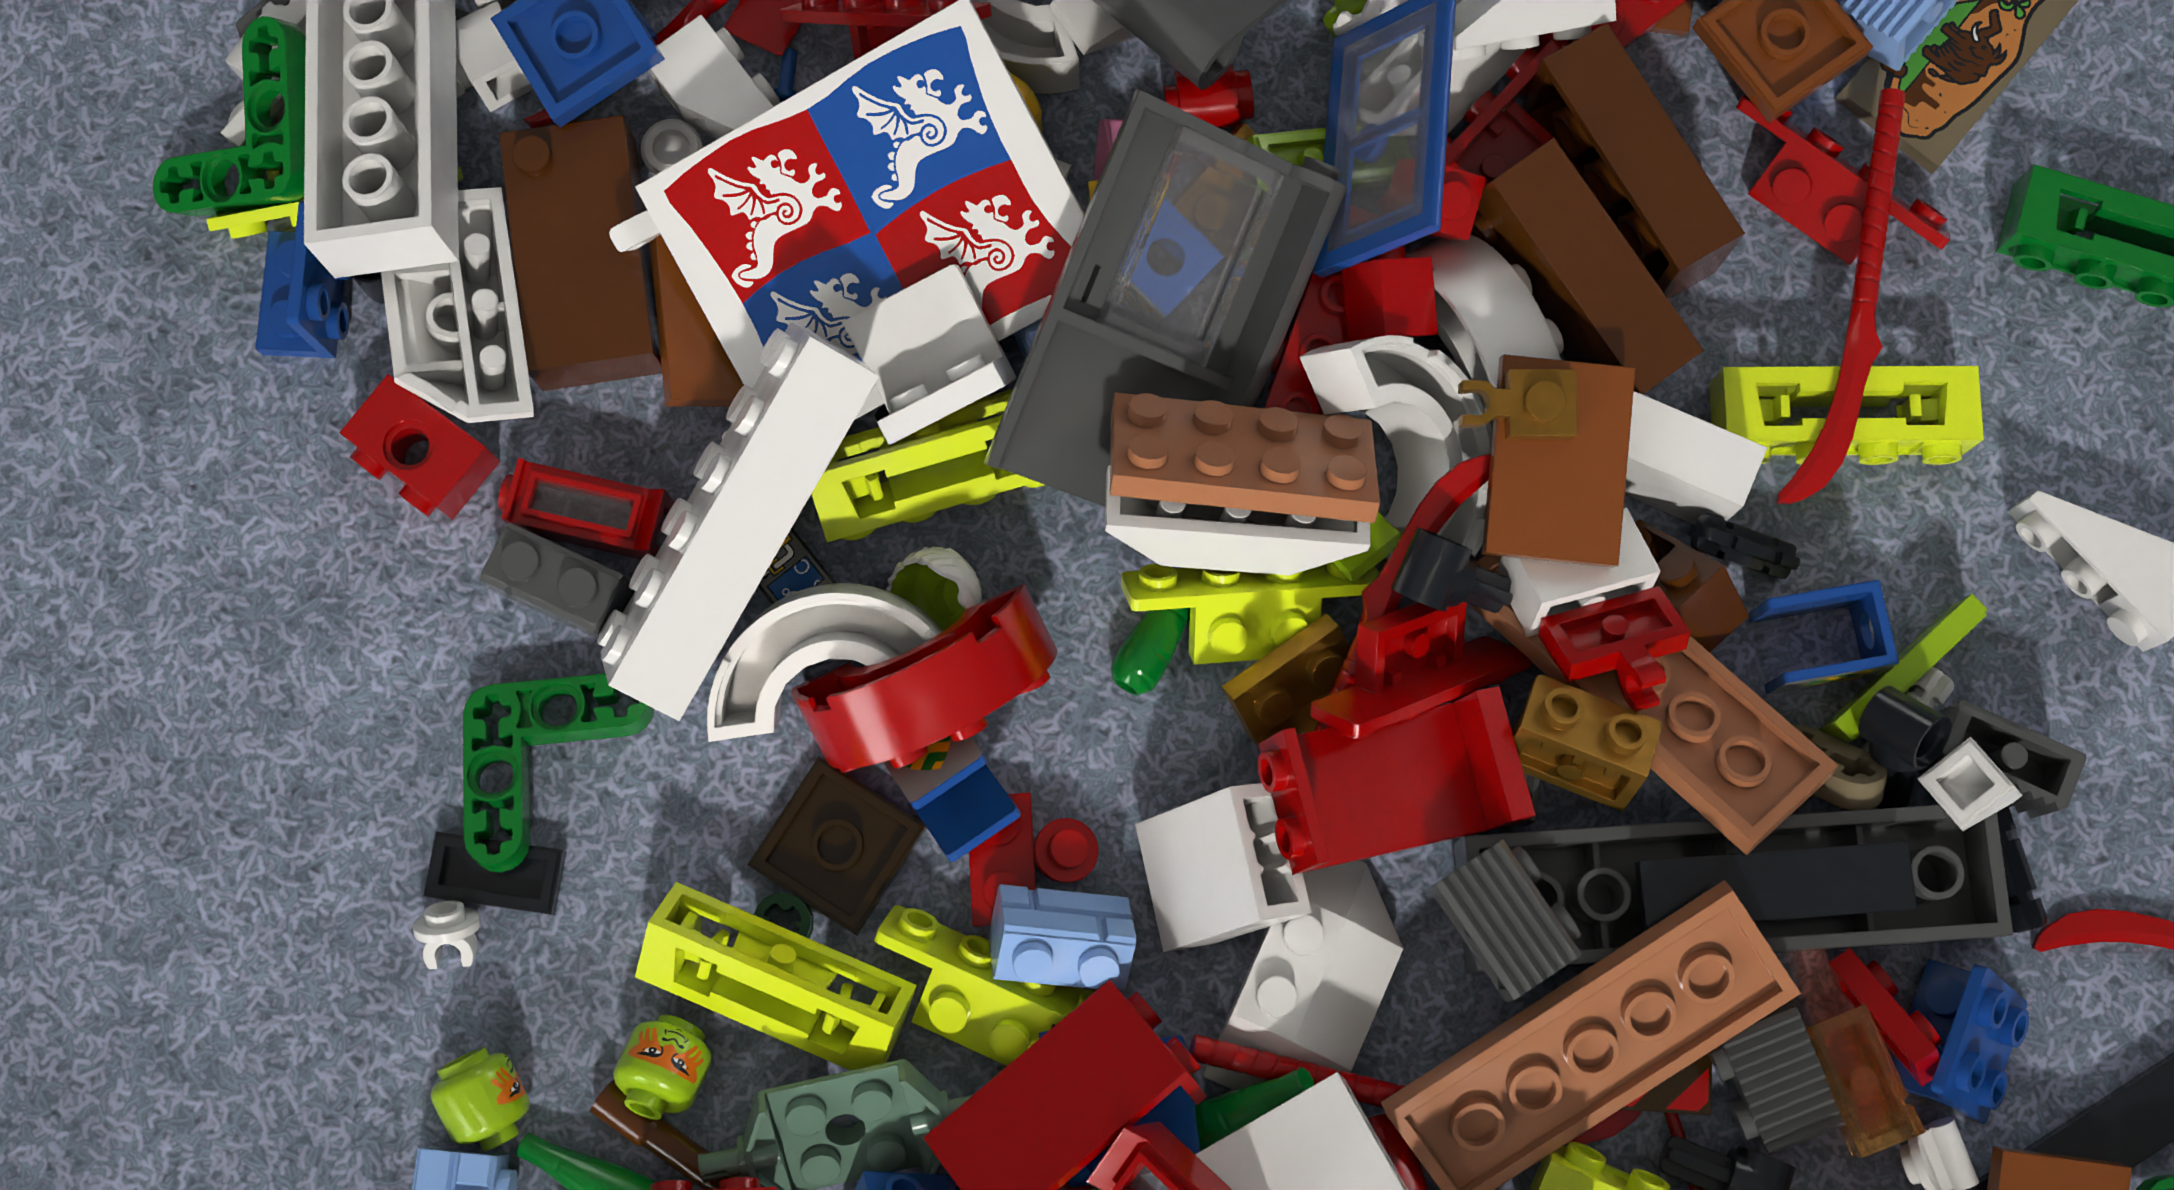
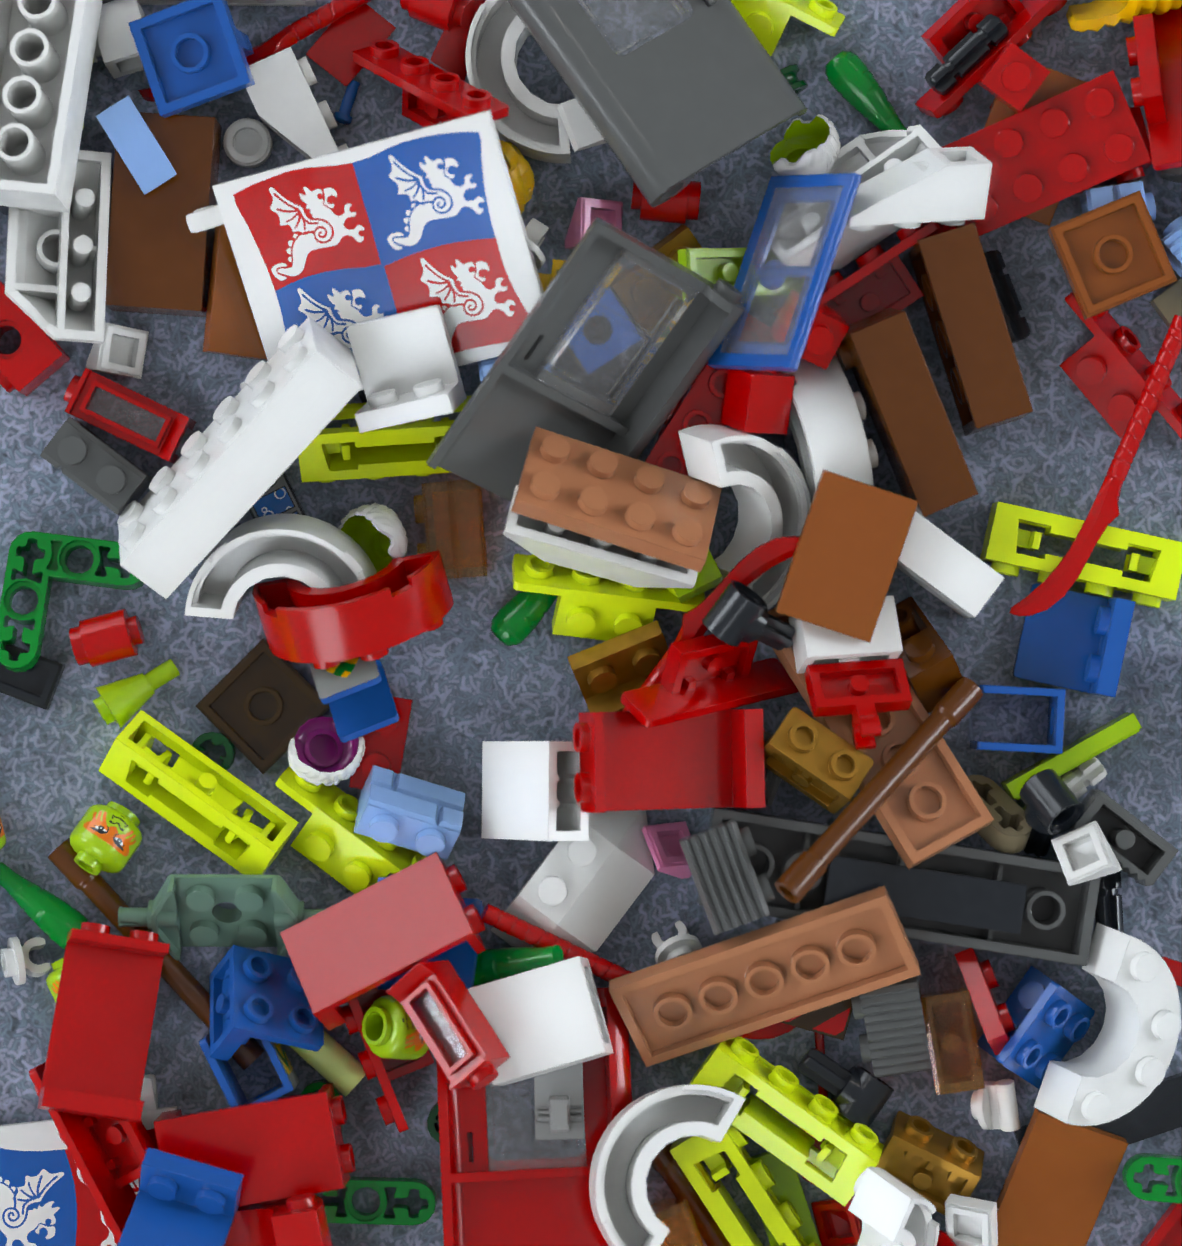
camera: 15 degrees right, 10 degrees up
red plate [1033,818,1099,884] -> none
pearl gold plate [1458,369,1577,440] -> none
black axle [1687,514,1800,579] -> none
none -> red brick [69,609,144,667]
none -> white slope [86,322,149,379]
none -> lime cone [92,659,180,728]
none -> light blue sticker [96,95,177,195]
none -> magenta hair [288,716,366,786]
none -> clear orange brick [413,480,488,580]
none -> bright pink slope [641,821,692,879]
none -> white plate [652,920,702,964]
none -> reddish brown piece [775,677,983,904]
none -> blue bracket [1012,583,1136,697]
none -> white brick [1034,923,1181,1126]

